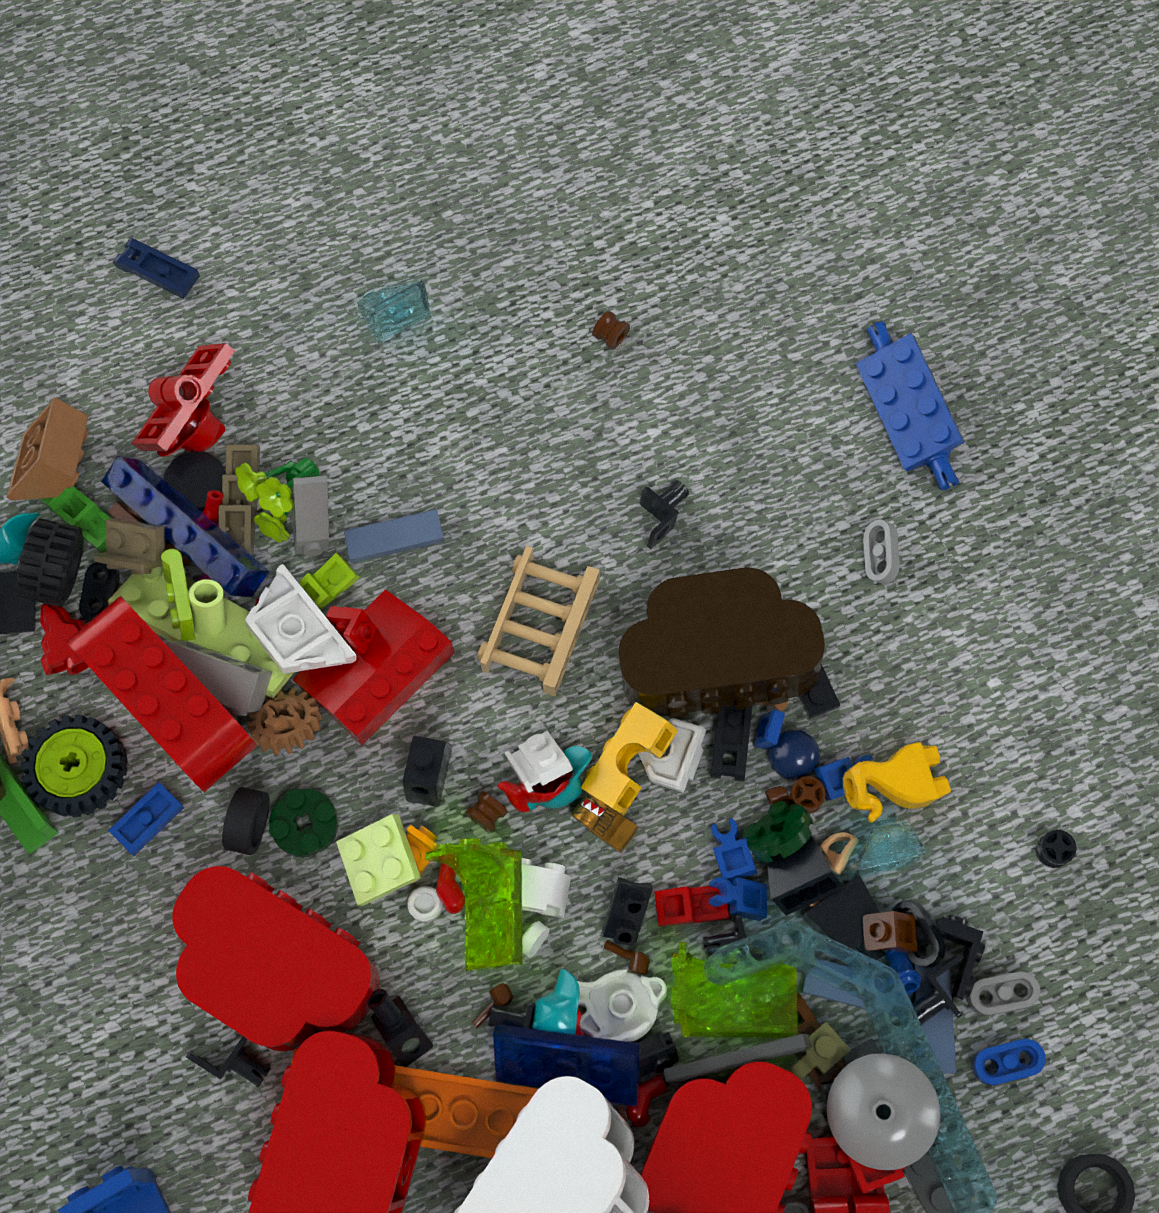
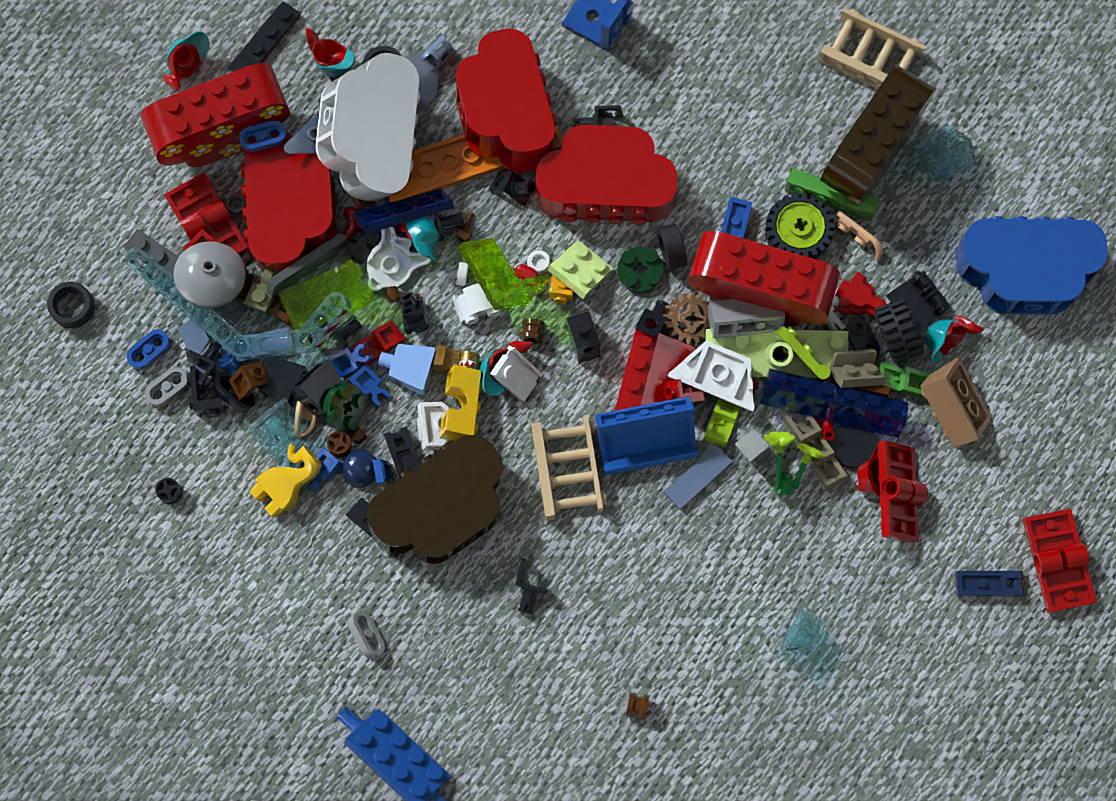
camera: 150 degrees right, 5 degrees up
none -> light blue torso [378,344,436,396]
none -> blue panel [595,396,699,475]
none -> black bracket [636,300,669,338]
none -> red plate [1022,508,1097,613]

